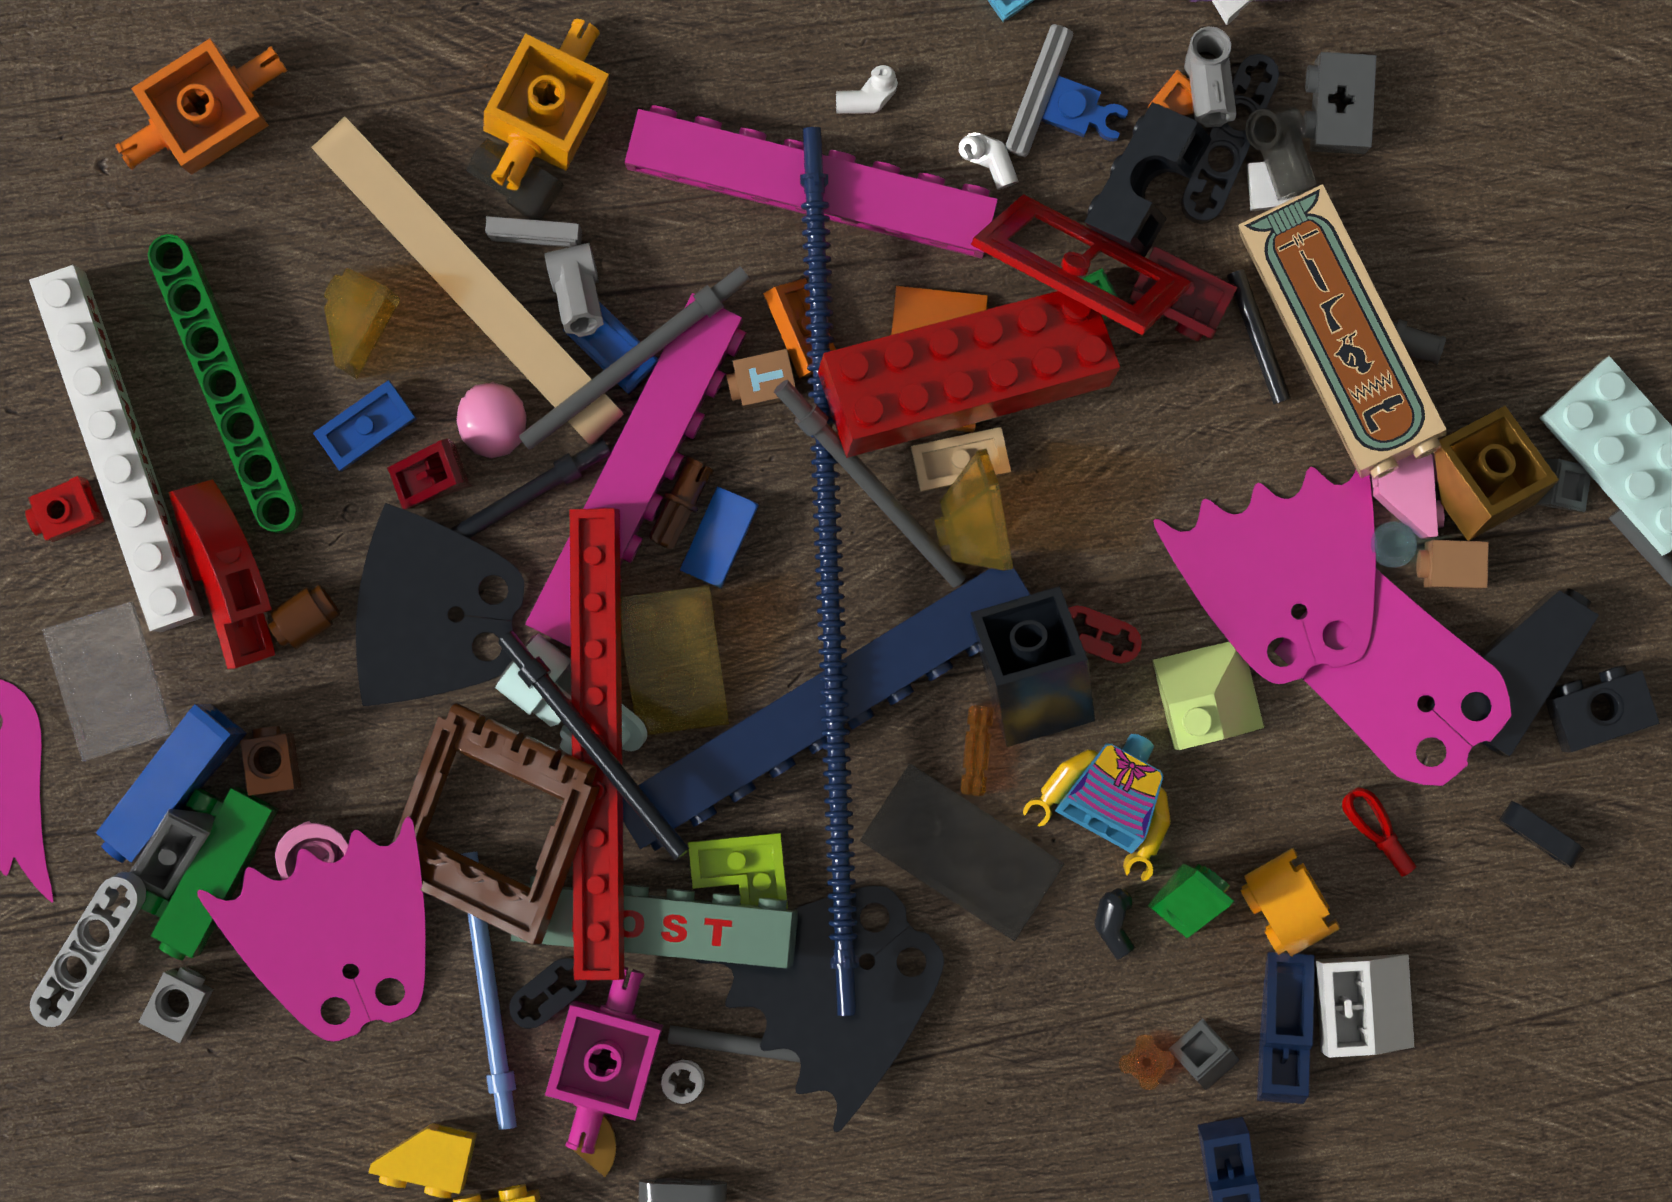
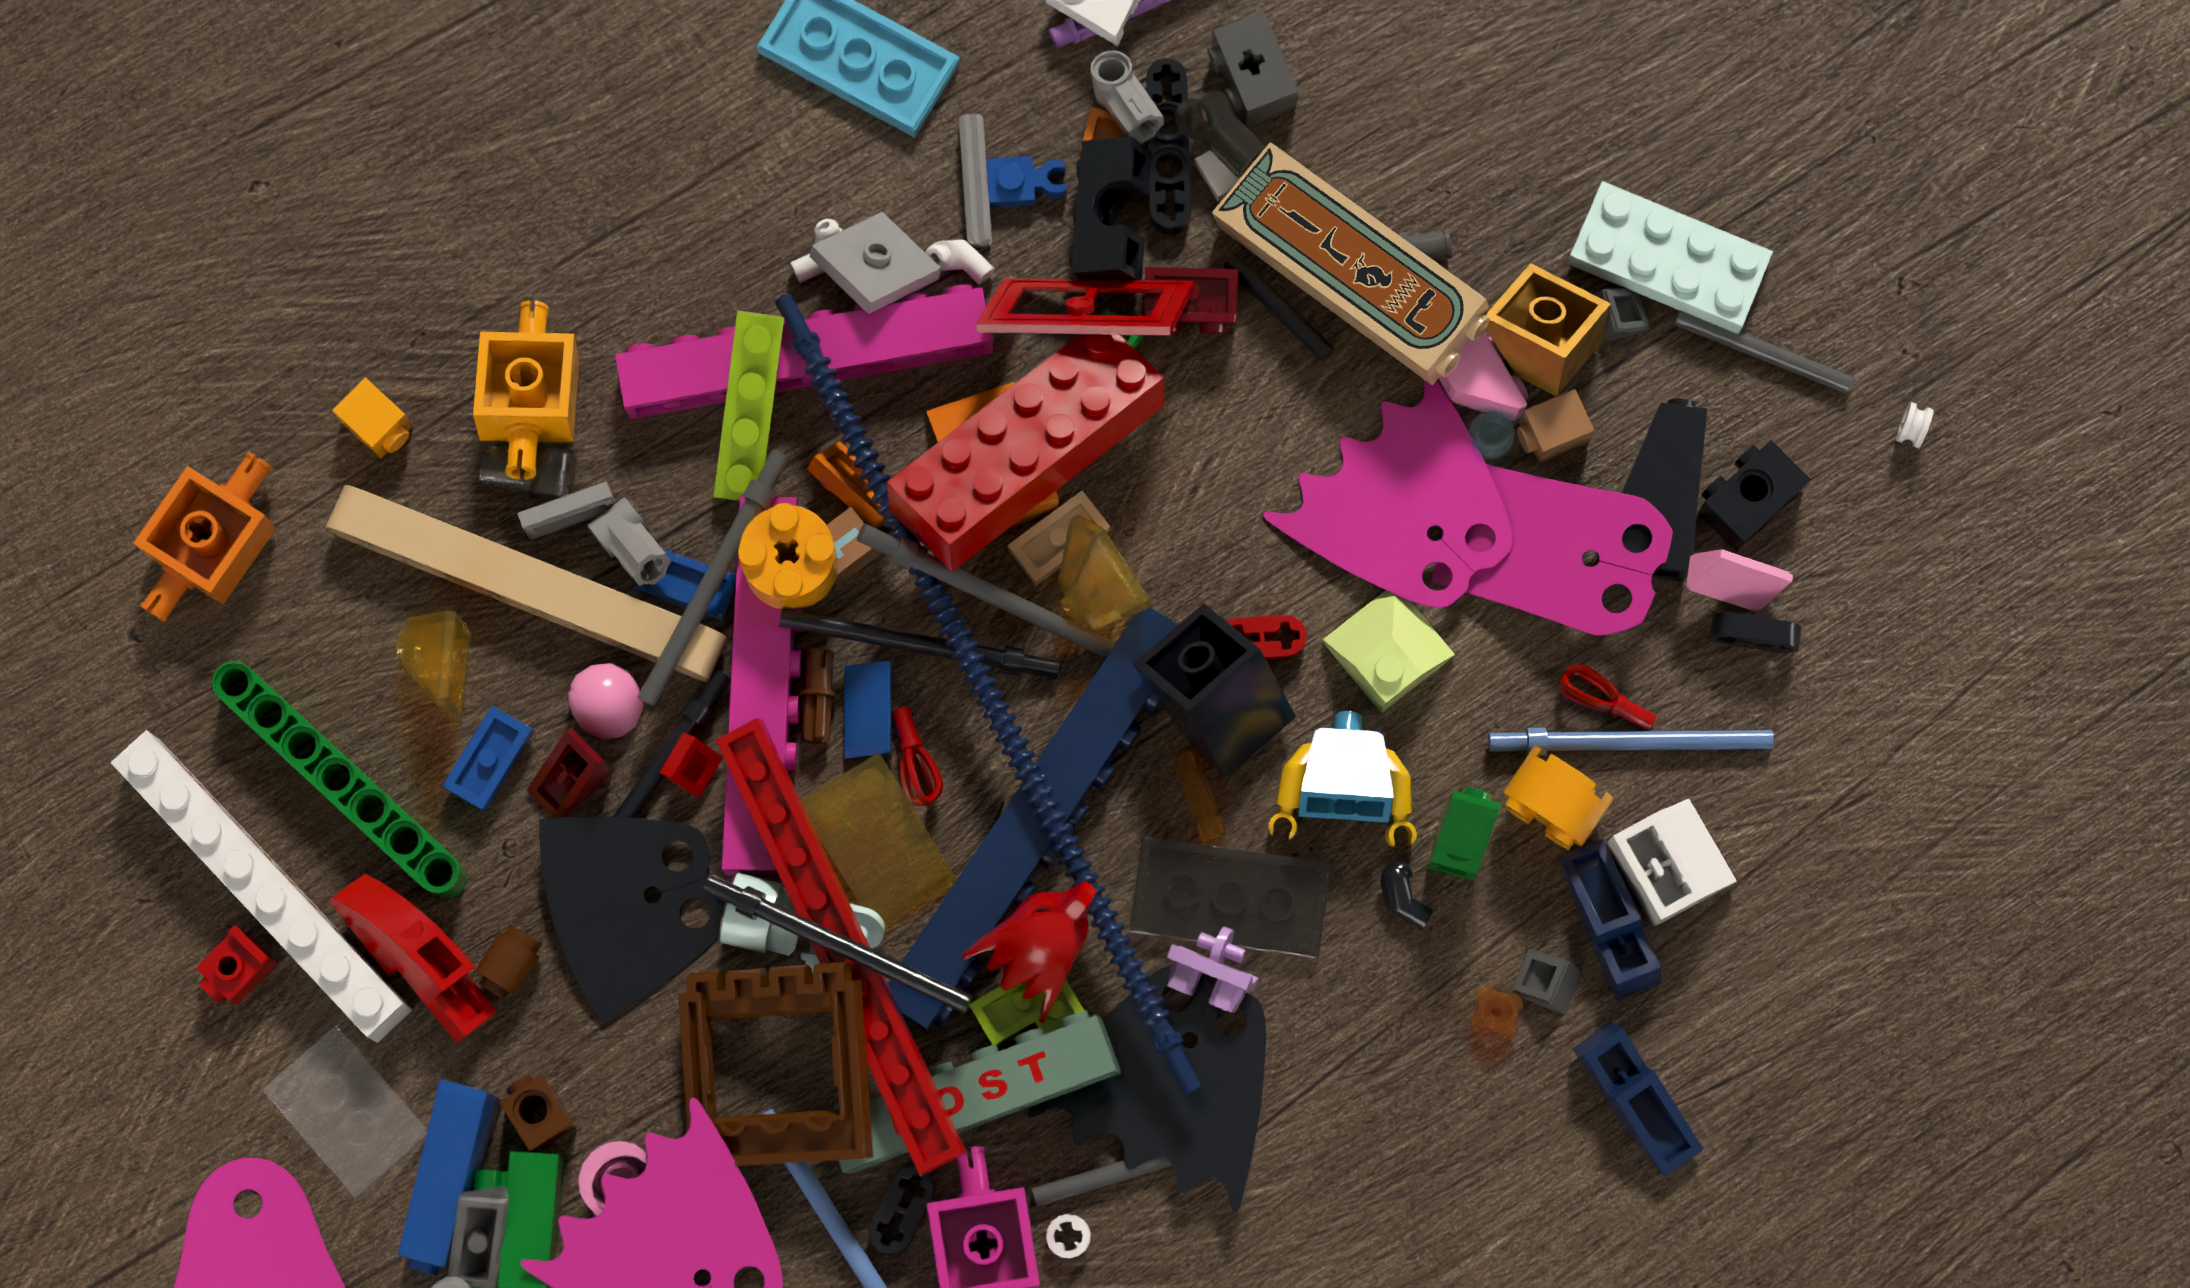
camera: 25 degrees left, 10 degrees down
none -> light orange brick [332,377,413,459]
none -> red plate [659,732,723,798]
none -> lime plate [713,310,784,501]
none -> light orange brick [738,503,838,609]
none -> black bar [778,608,1060,679]
none -> light grey plate [810,212,941,314]
none -> red piece [892,707,943,806]
none -> red piece [961,881,1097,1023]
none -> lavender hips [1167,927,1259,1013]
none -> medium blue bar [1488,728,1774,756]
none -> bright pink slope [1686,549,1793,611]

